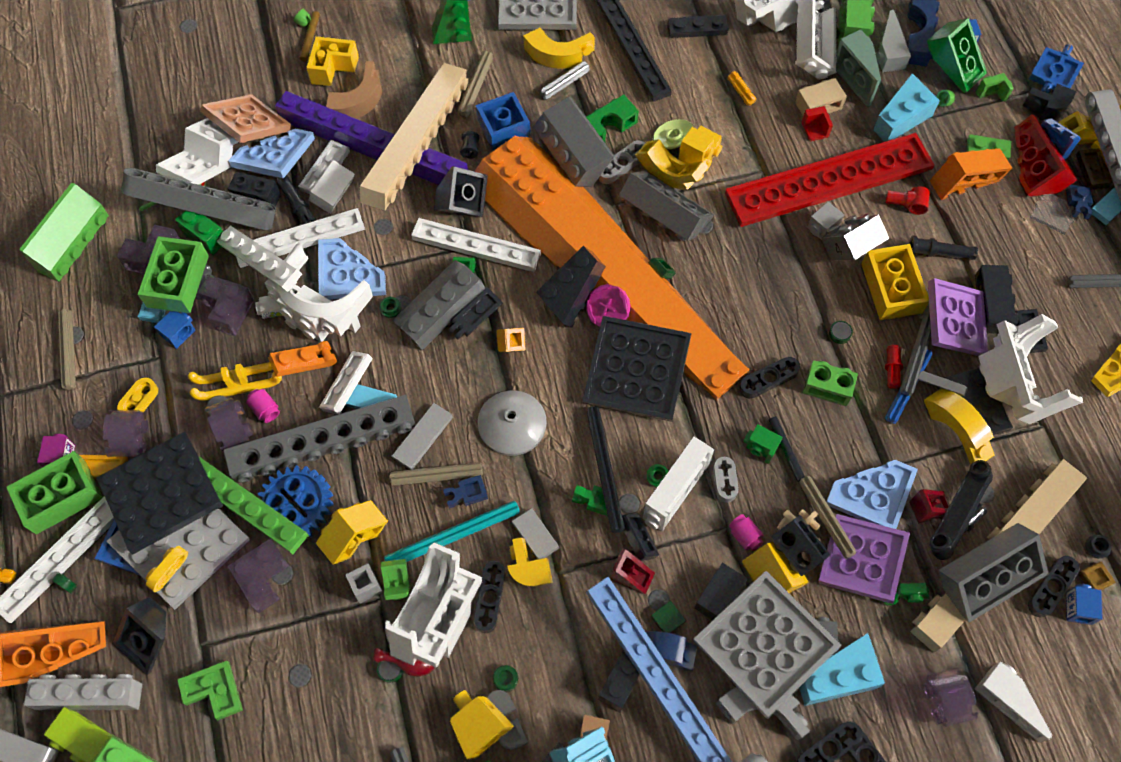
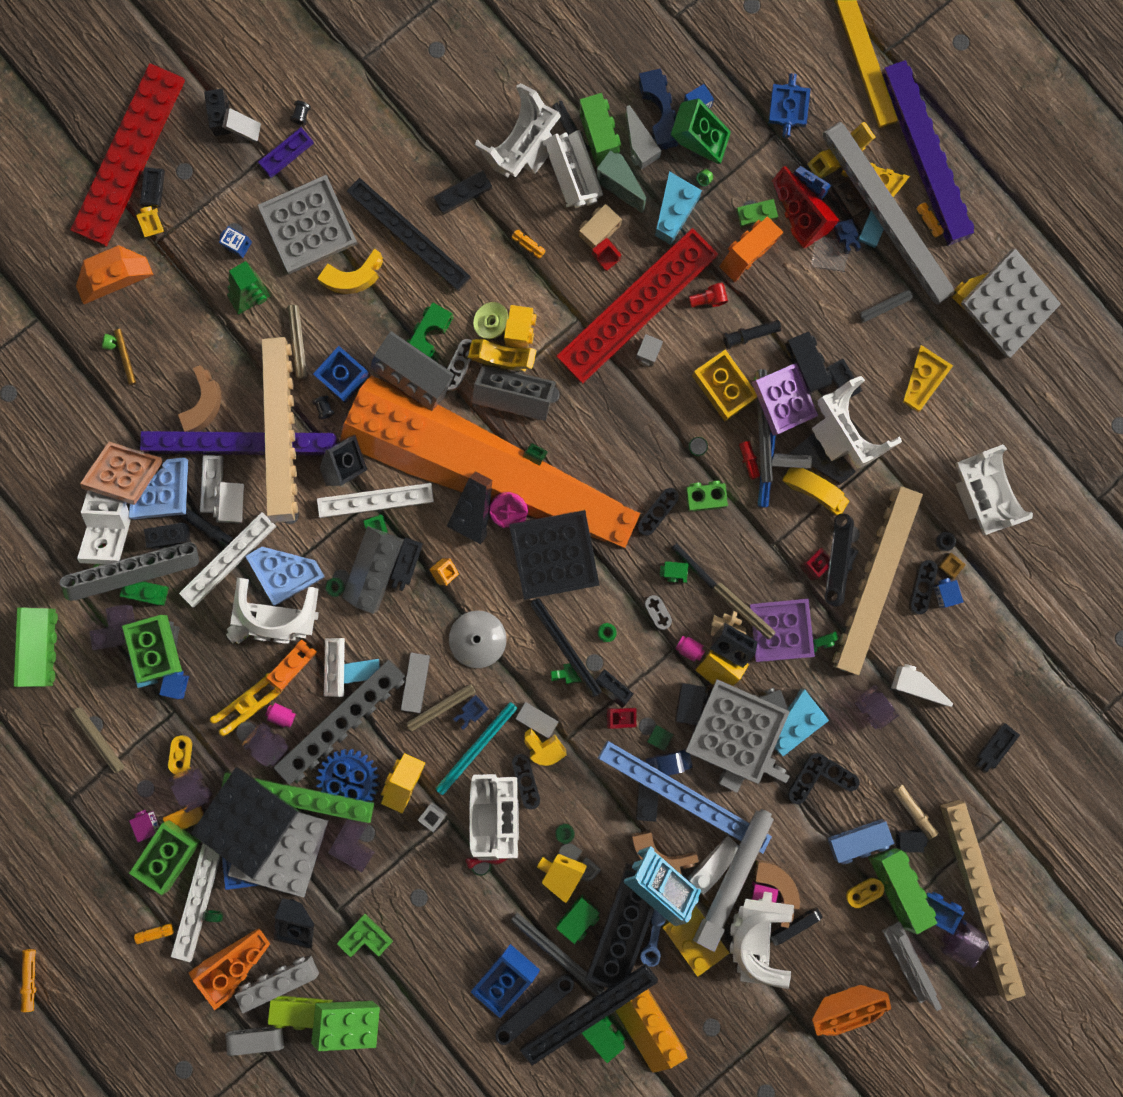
camera: 25 degrees left, 20 degrees up
yellow plate [145,546,188,592] -> none
clear purple brick [198,275,254,336] -> none
white plate [217,226,302,292] -> none
yellow brick [307,37,359,86] -> none
bright green bracket [381,559,410,600] -> none
axle [540,61,590,100] -> none
white door [643,437,714,531] -> none
brick [821,214,889,261] -> none
light blue plate [826,460,918,529] -> none
dark grey slope [938,523,1048,623] -> none
bright green bracket [976,73,1013,101] -> none
black brick [1022,84,1077,121] -> none

